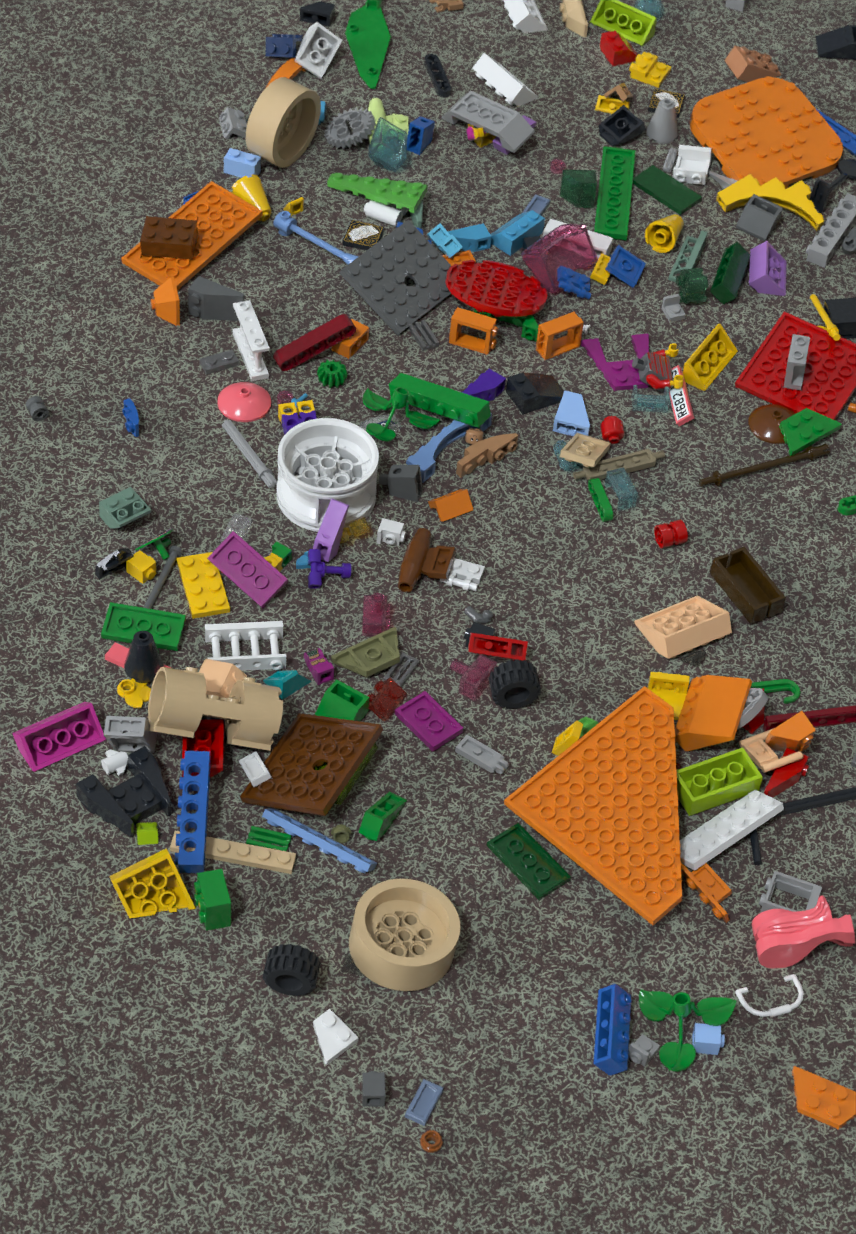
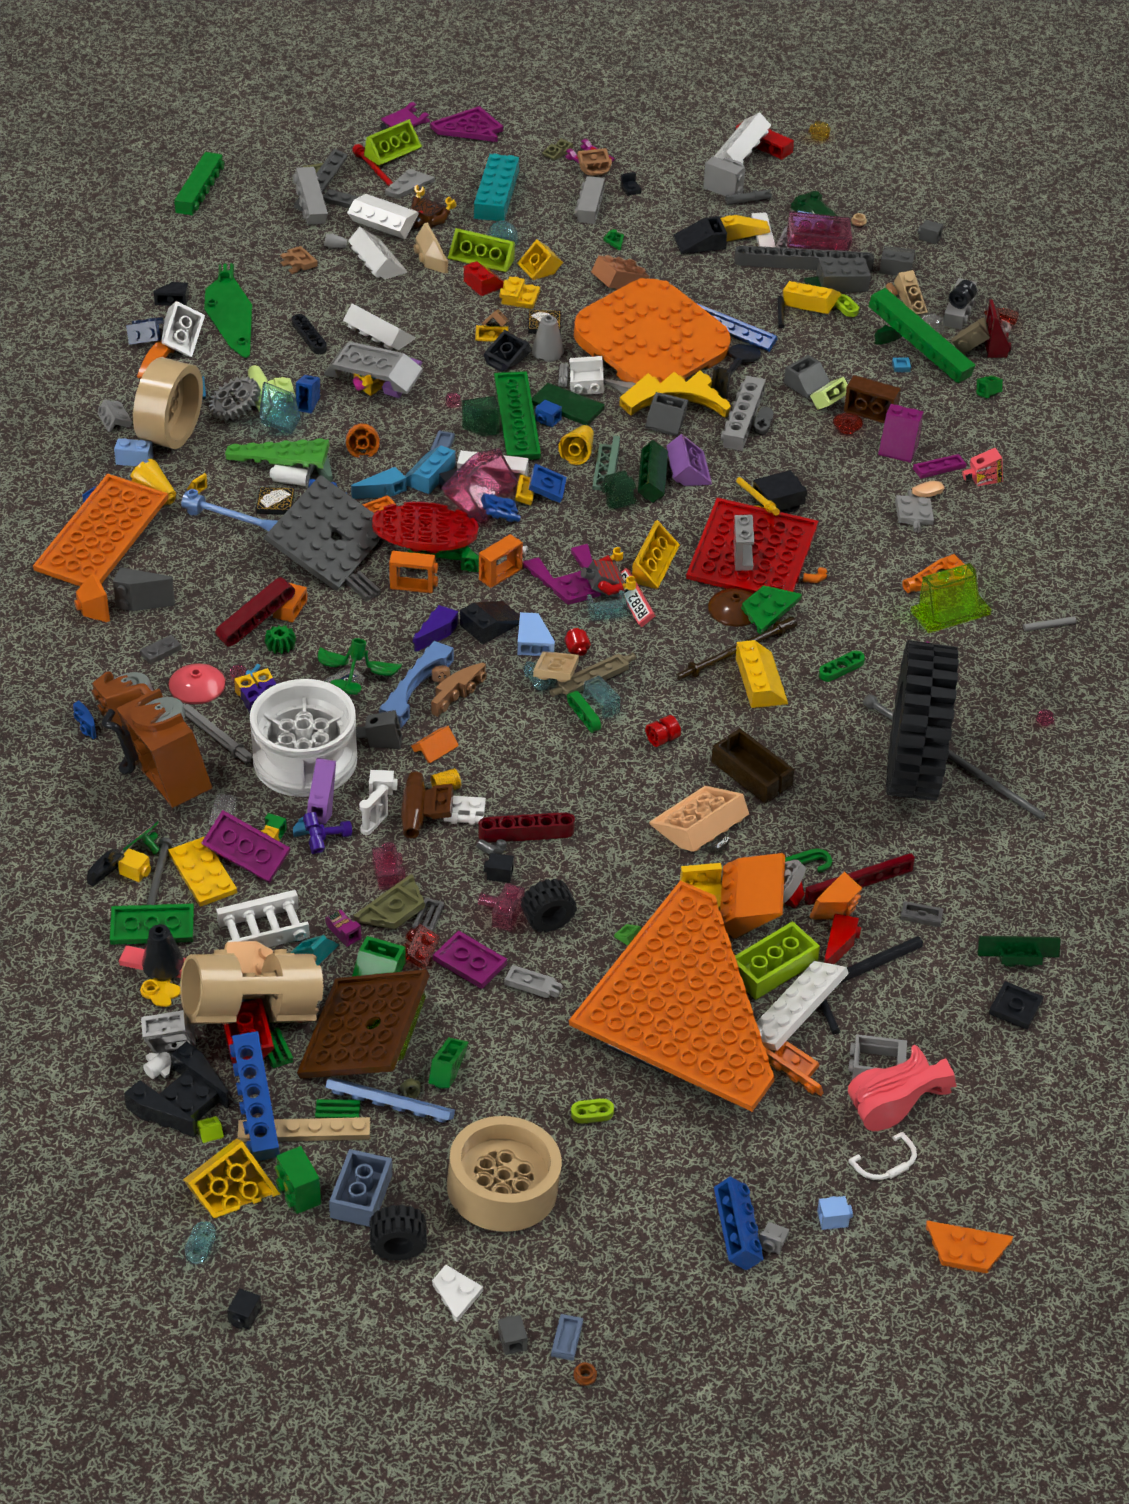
camera: 10 degrees left, 5 degrees down
dark pink slope [12,702,106,772] -> none
sand green slope [99,487,151,529] -> none
reddish brown brick [140,216,198,260] -> none
white fence [233,300,270,381] -> none
white tile [239,752,272,787] -> none
clear yellow leg [340,517,370,544] -> none
green brick [389,373,491,428] -> none
medium azure slope [427,223,463,258] -> none
red slope [468,633,528,661] -> none
dark green tile [486,823,571,901] -> none
yellow plate [552,720,583,756] -> none
green plant [639,990,736,1071] -> none
light grey bracket [661,294,686,322] -> none
light nougat plate [739,728,803,773] -> none
none -> dark orange piece [91,671,212,808]
none -> clear light blue plate [185,1221,216,1264]
none -> black brick [227,1288,262,1330]
none -> green tile [267,1027,293,1069]
none -> sand blue brick [329,1149,393,1227]
none -> orange cylinder [346,423,380,457]
none -> white plate [360,786,388,835]
none -> yellow piece [431,768,461,790]
none -> dark red beam [478,812,575,843]
none -> yellow slope [517,239,563,280]
none -> blue brick [535,400,562,427]
none -> lime plate [571,1099,614,1124]
none -> green piece [603,229,624,250]
none -> yellow slope [735,640,788,708]

